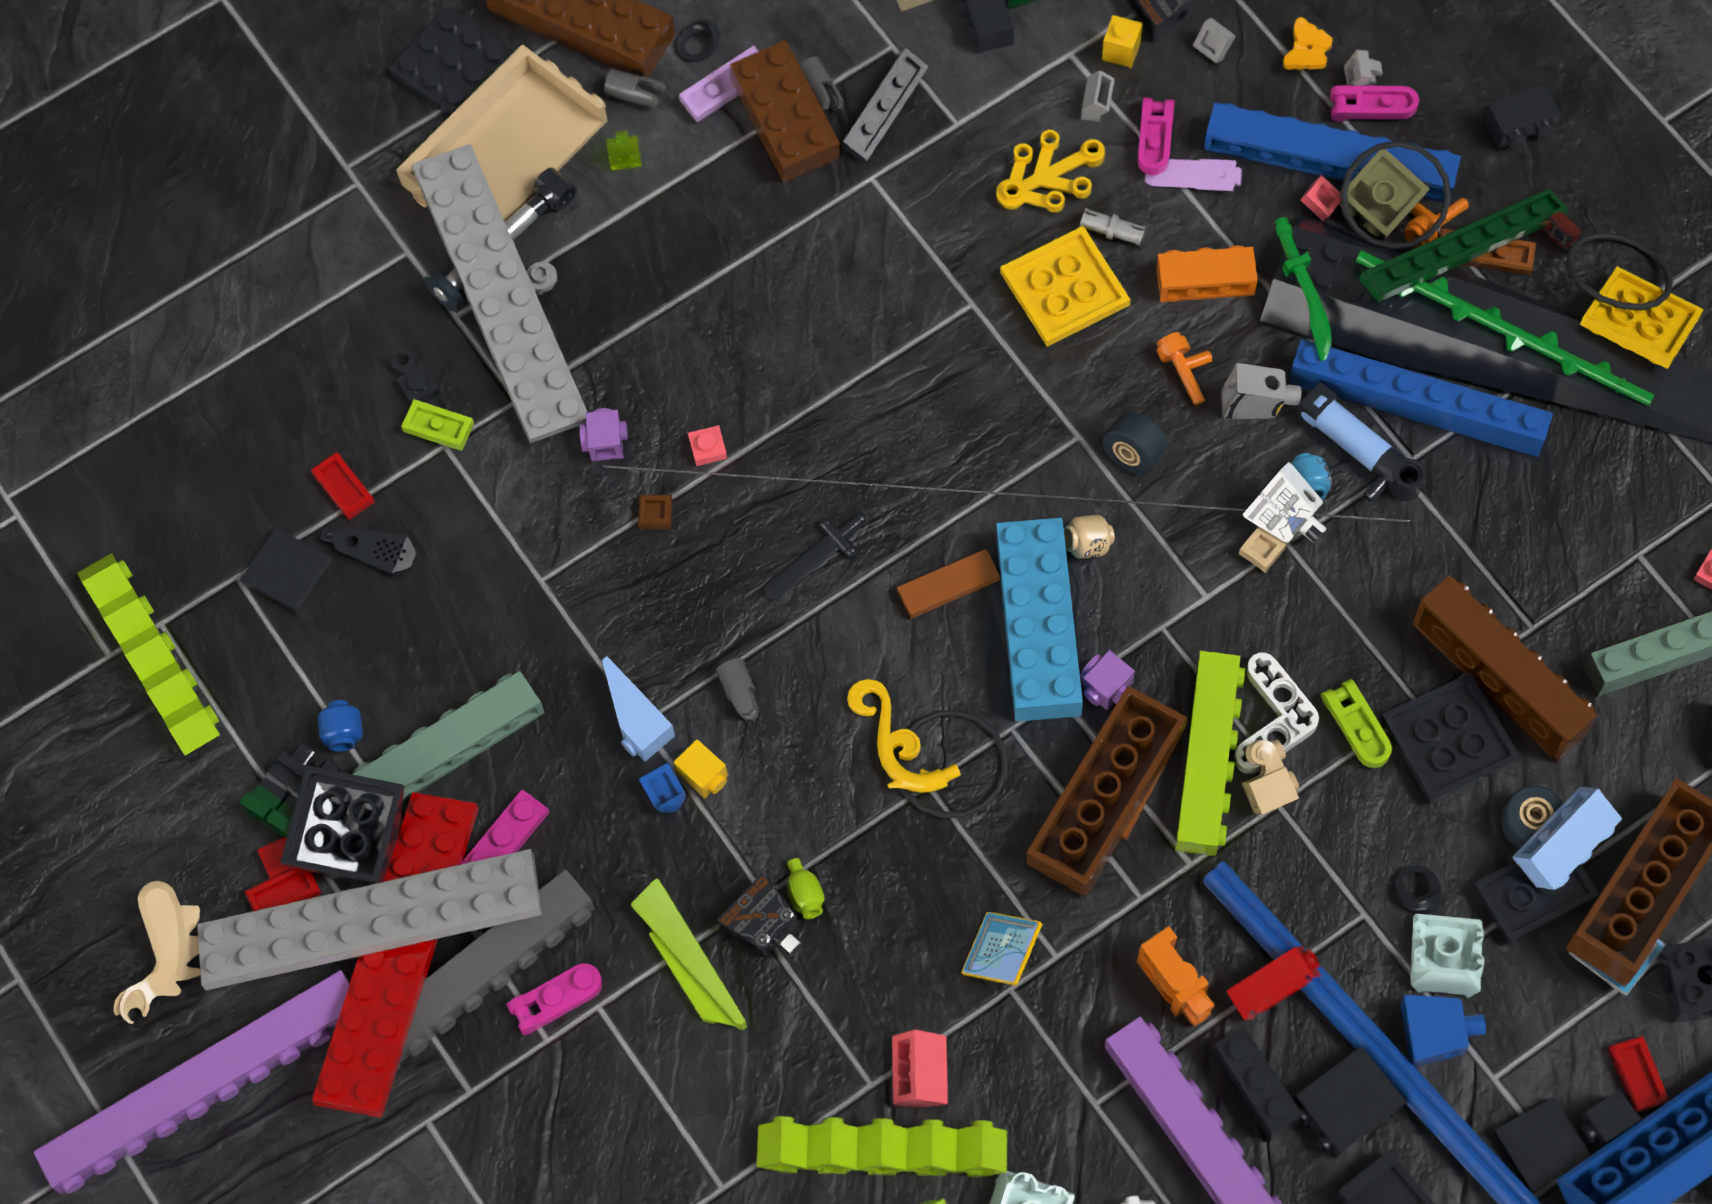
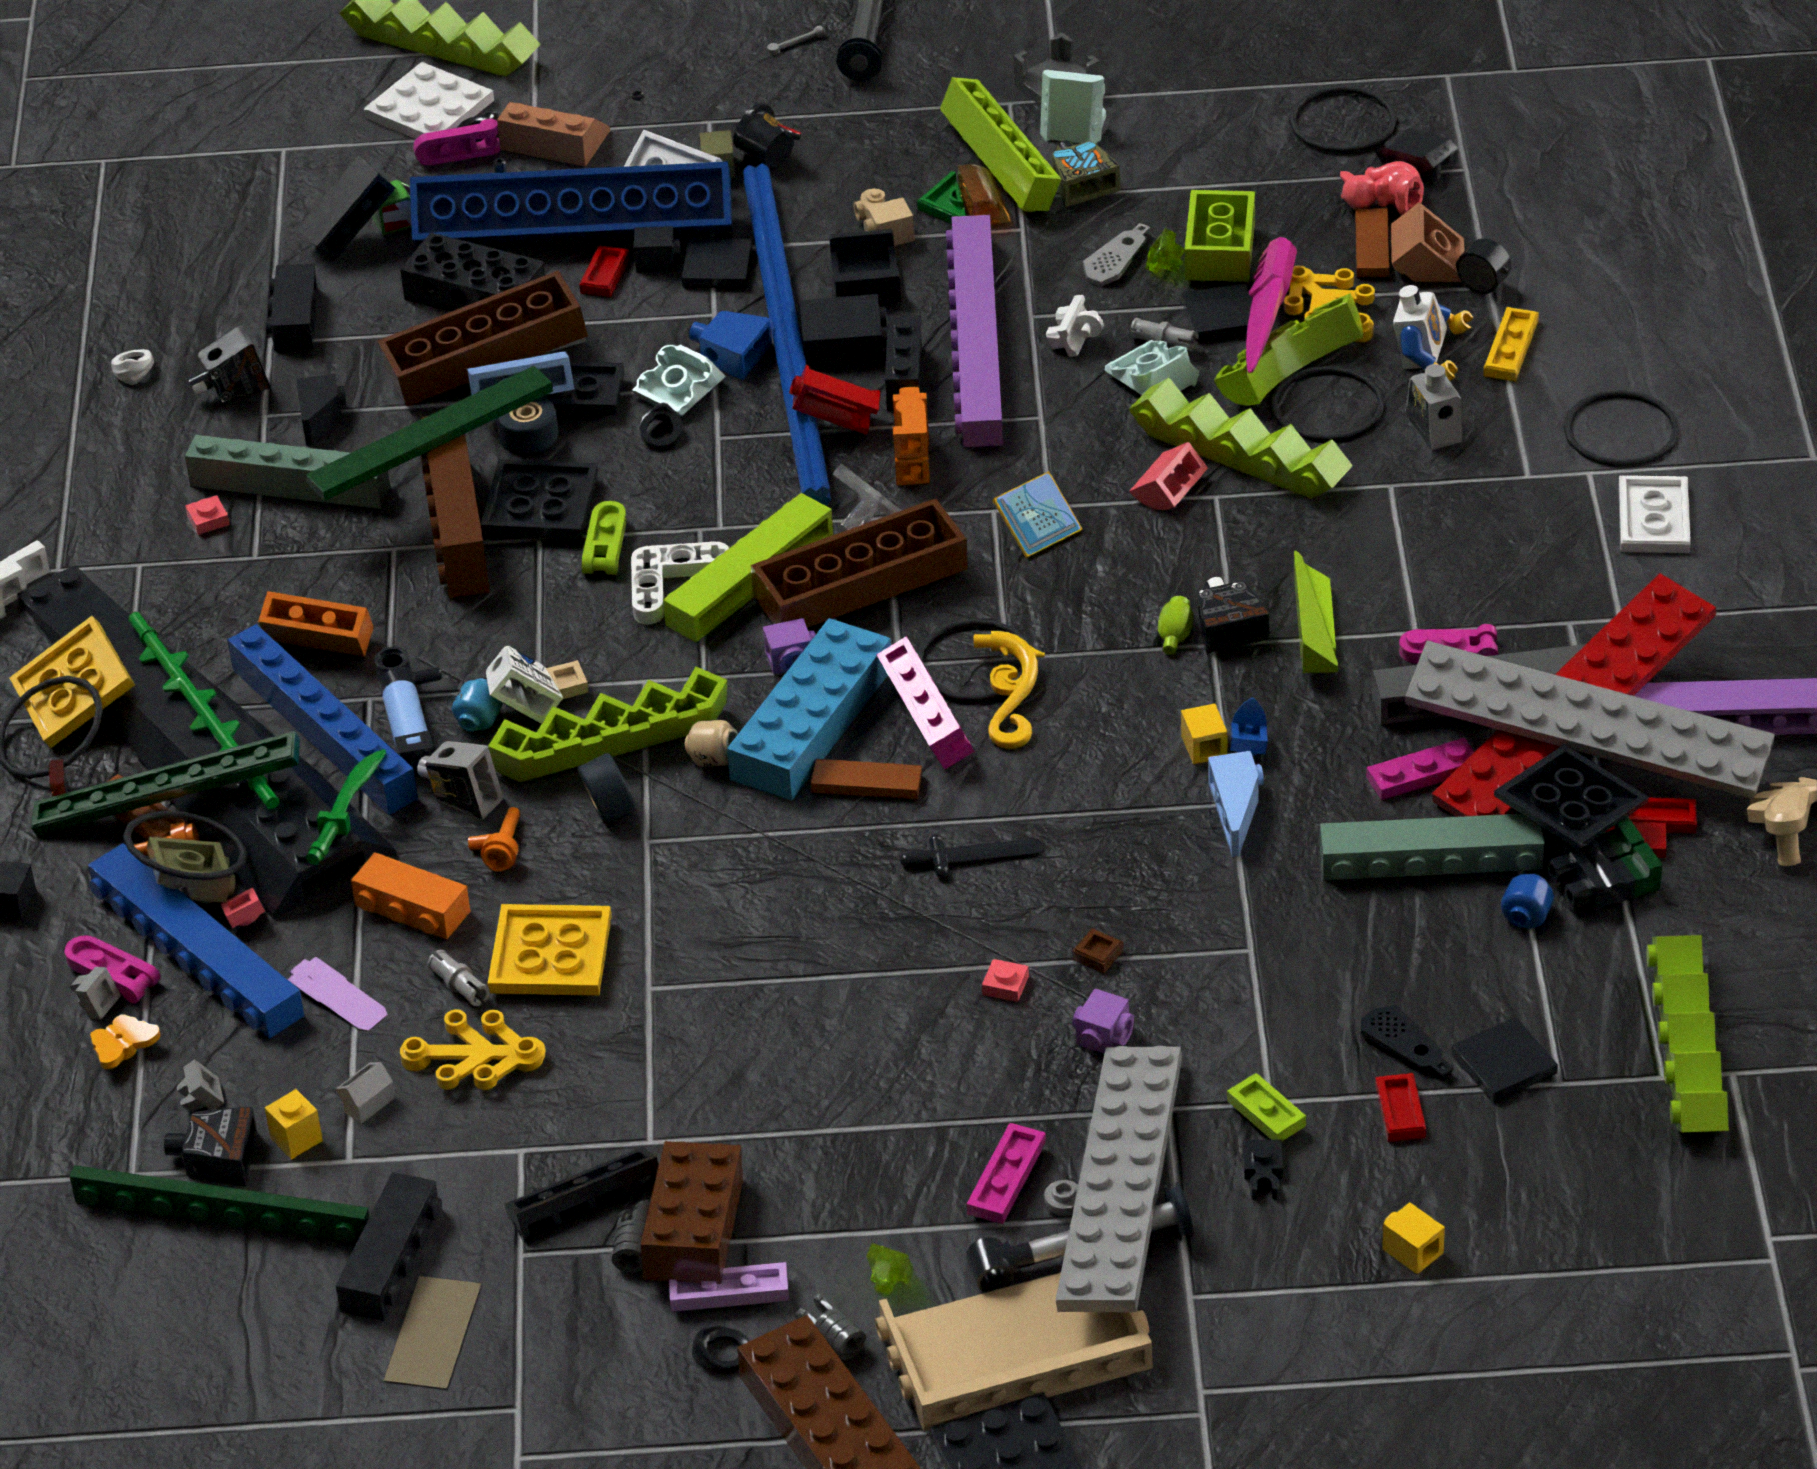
camera: 150 degrees left, 25 degrees down
dark grey hinge [716,658,760,722] -> none
dark pink plate [1138,97,1174,175] -> none
tan brick [1241,739,1299,814] -> none
none -> orange brick [258,591,374,657]
none -> dark green tile [306,366,553,501]
none -> lime brick [488,667,728,782]
none -> clear tile [833,464,902,530]
none -> brick [876,636,975,770]
none -> dark pink plate [966,1123,1046,1224]
none -> yellow brick [1382,1202,1445,1274]

